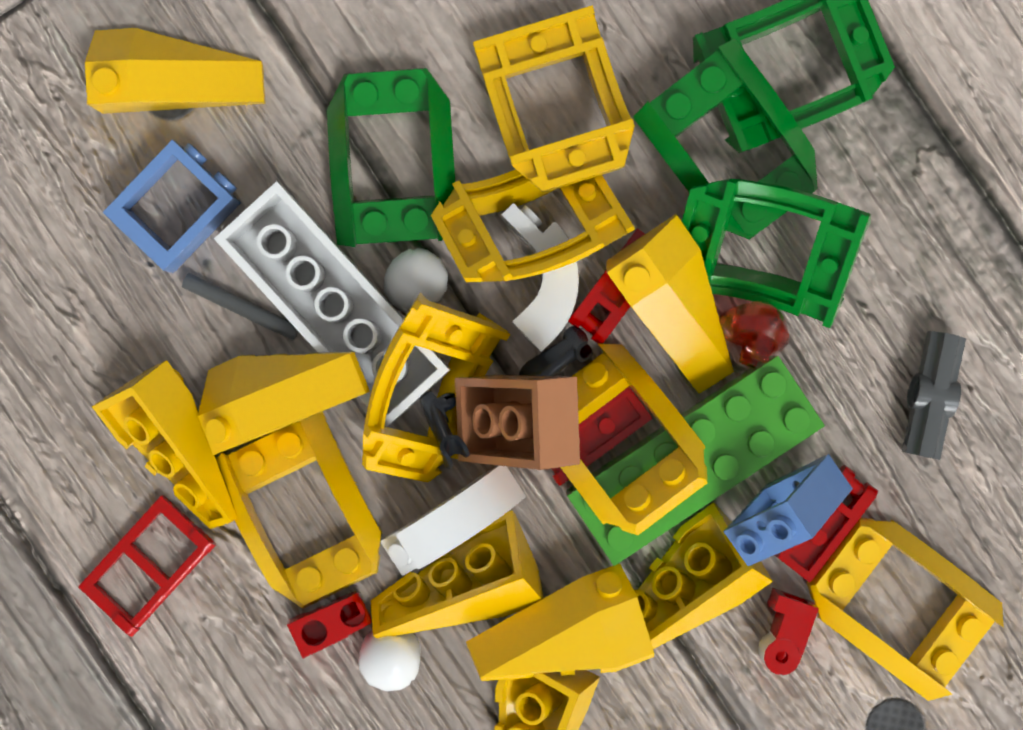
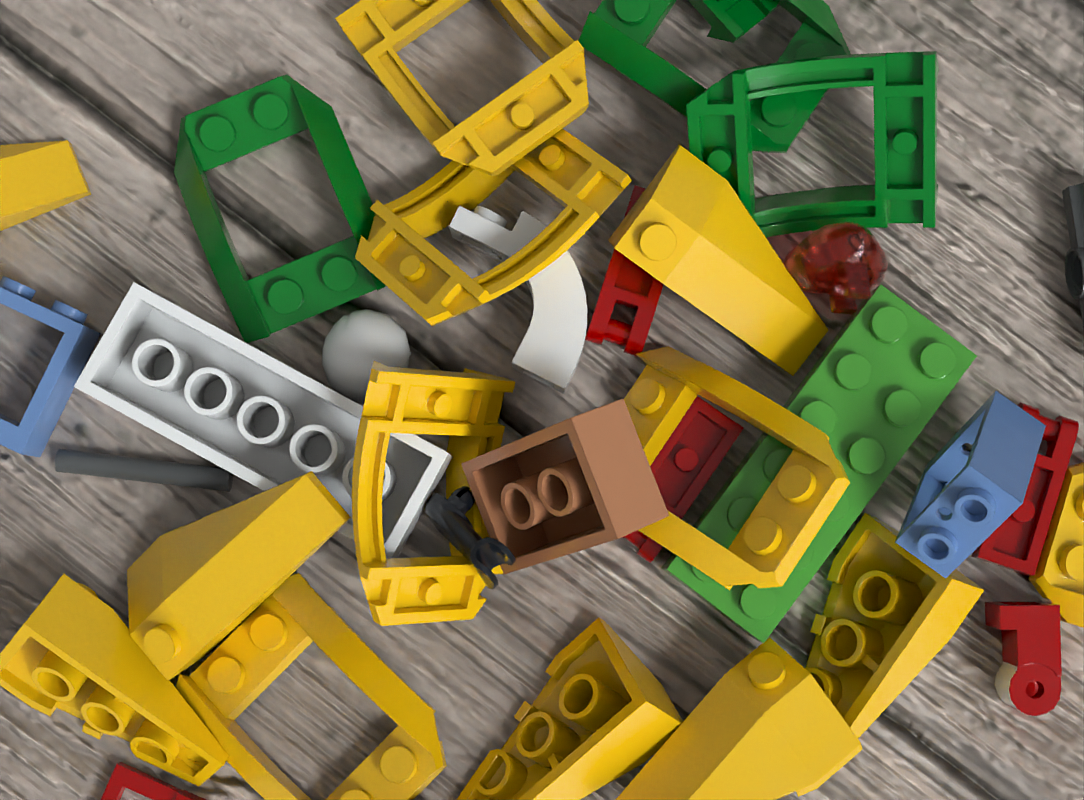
camera: 20 degrees left, 5 degrees down
white arch [380,465,526,576] -> none
black piece [519,326,593,376] -> none

